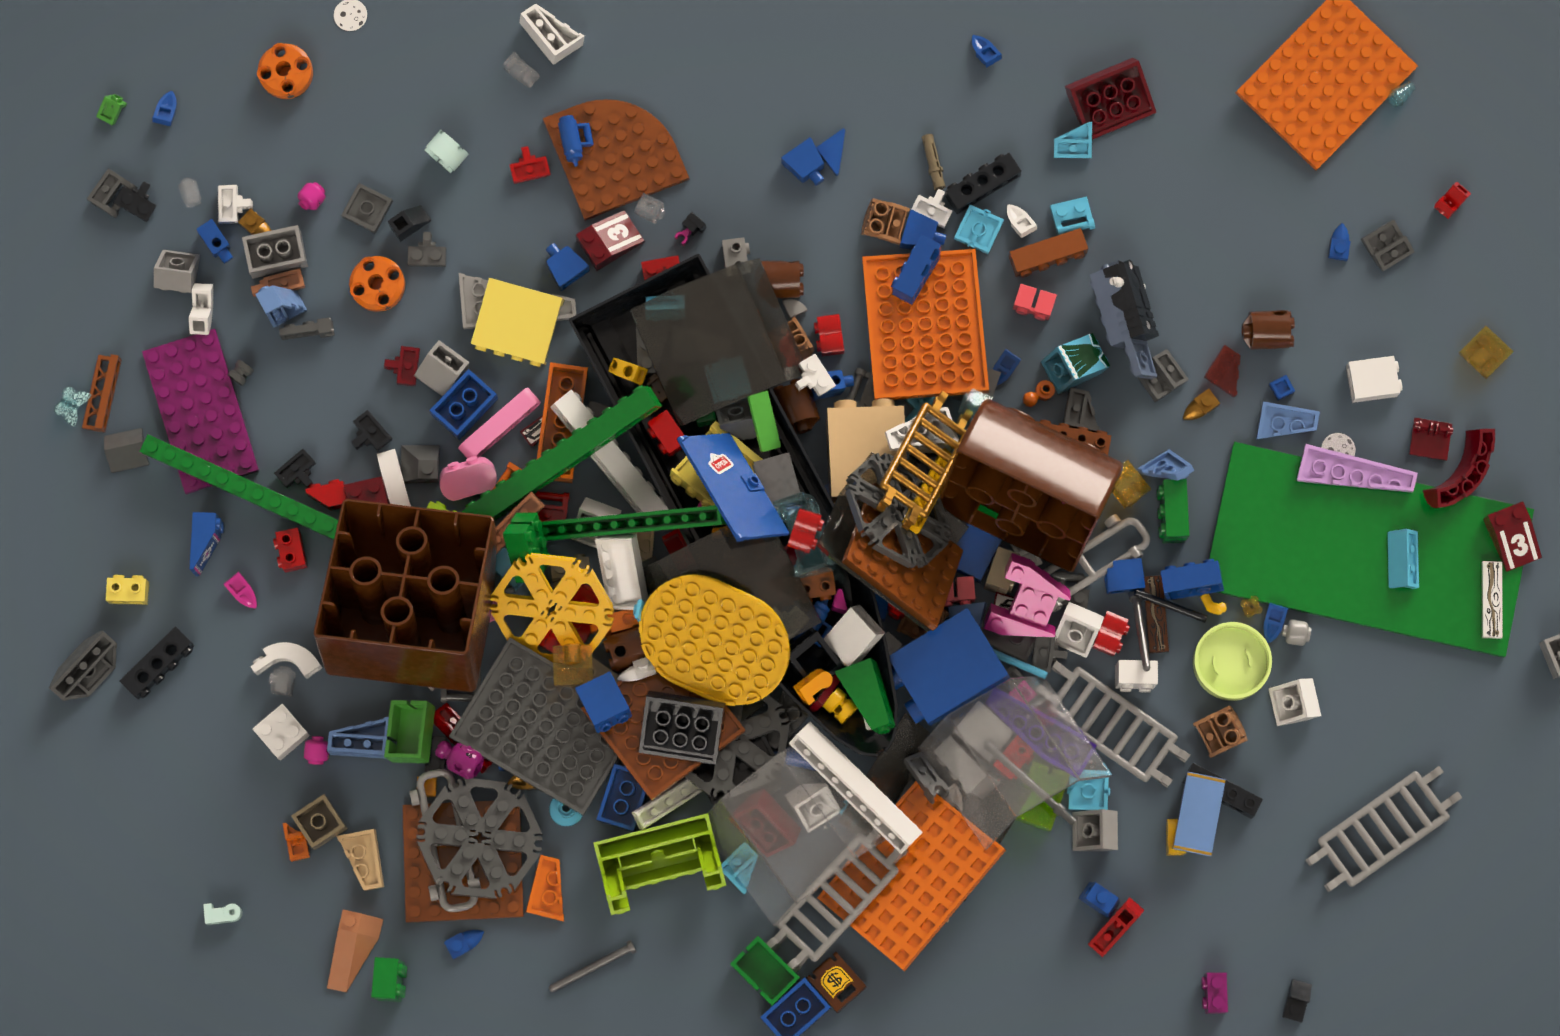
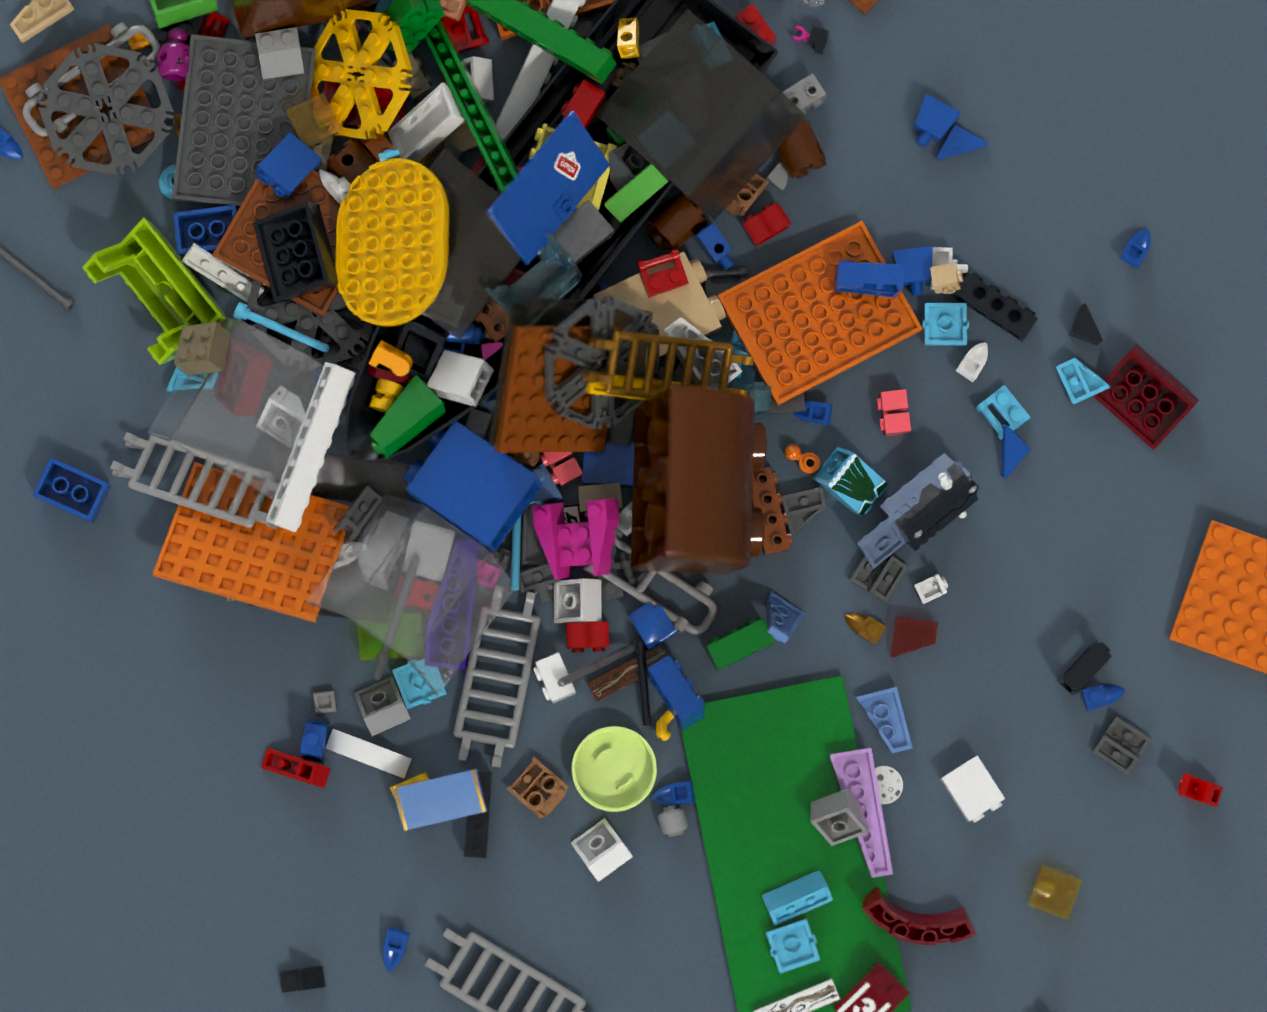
camera: 65 degrees right, 5 degrees up
orange wing [526,855,564,922] -> none
green piece [730,936,800,1006] -> none
red brick [787,508,824,553] -> none
white hinge [795,354,836,396] -> none
reddish brown container [806,951,867,1013] -> none
medium nougat slope [861,198,910,244] -> none
dark tan pin [921,134,946,191] -> none
dark orange brick [1008,228,1089,277] -> none
clear yellow plate [1112,460,1152,508] -> none
magenta brick [1201,973,1228,1014] -> none
clear yellow plate [1241,596,1263,617] -> none
reddish brown cylinder [1242,310,1295,350] -> none
blue tile [1269,375,1295,401] -> none
dark red hinge [1409,417,1453,461] -> none
none -> dark tan brick [174,322,231,375]
none -> medium azure piece [233,302,330,352]
none -> light grey slope [255,27,304,80]
none -> light grey tile [313,690,337,714]
none -> white slope [325,729,412,778]
none -> blue plate [383,927,410,971]
none -> red plate [637,248,689,298]
none -> medium azure plate [766,919,820,973]
none -> light grey slope [810,789,869,846]
none -> white bracket [914,574,948,604]
none -> tan brick [930,263,963,294]
none -> blue tile [1001,424,1031,478]
none -> black window [1057,642,1112,695]
none -> black slope [1069,303,1103,345]

